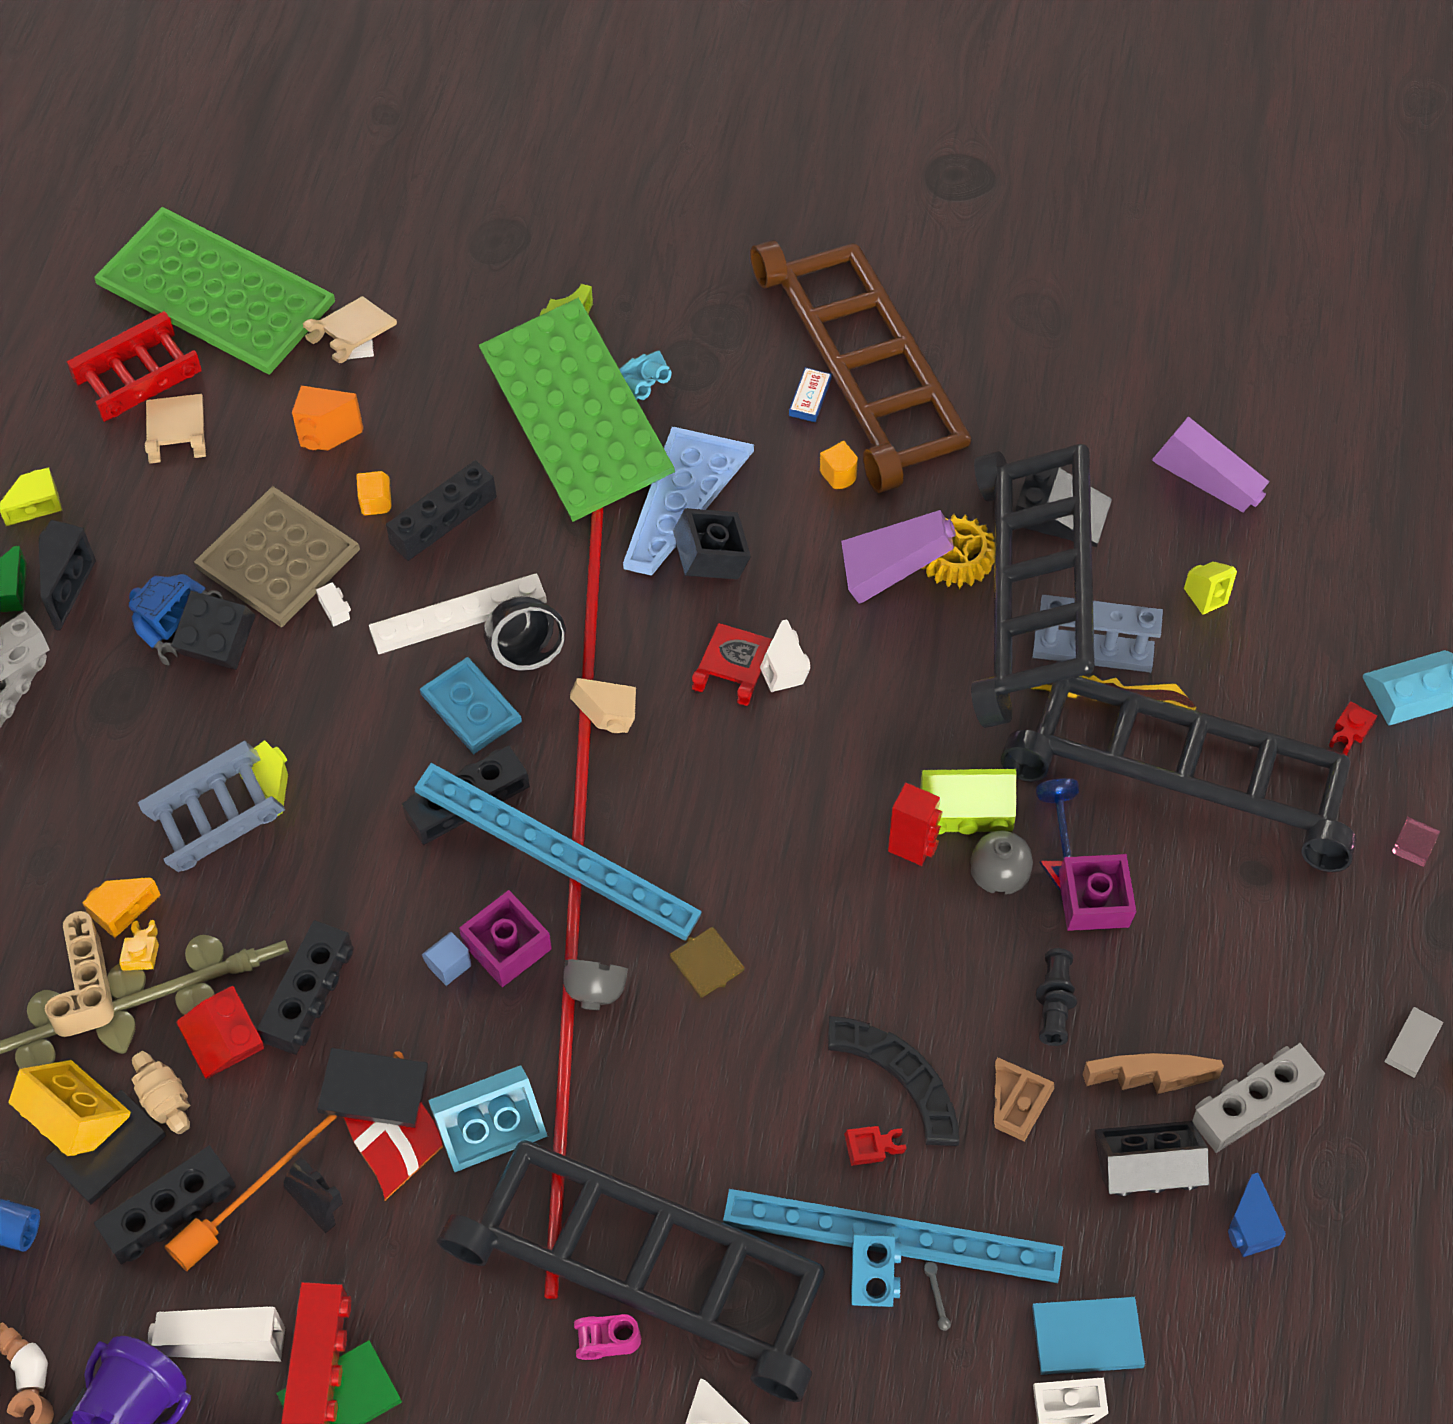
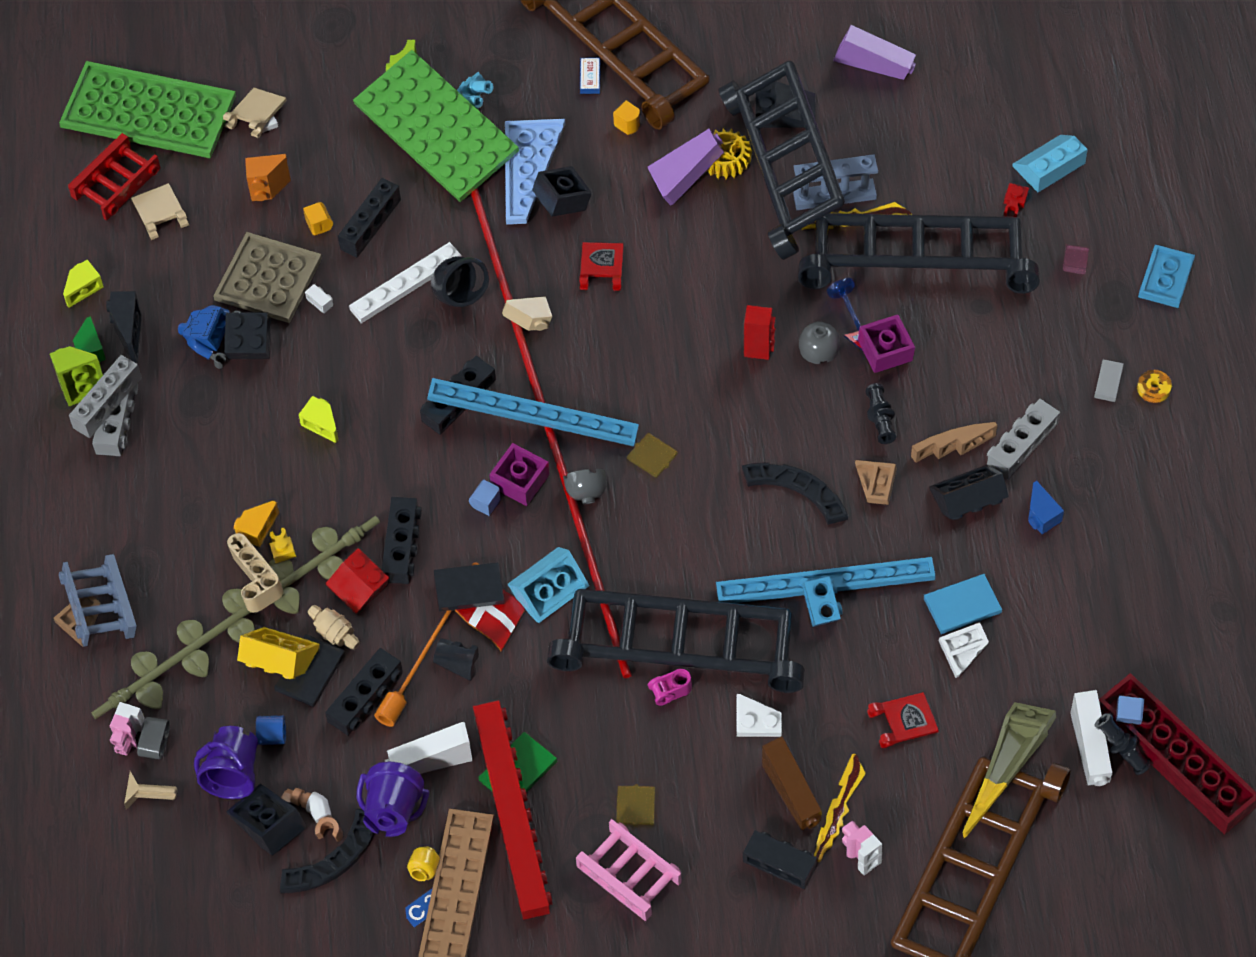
camera: 15 degrees left, 0 degrees up
sand blue fence [138,740,285,872] -> none
dark azure tile [420,657,522,755] -> none
white slope [760,620,810,692] -> none
red plate [844,1126,907,1166] -> none
slope [920,769,1016,835] -> none
dark grey hinge [924,1262,951,1331] -> none
neon yellow slope [1184,561,1237,615] -> none

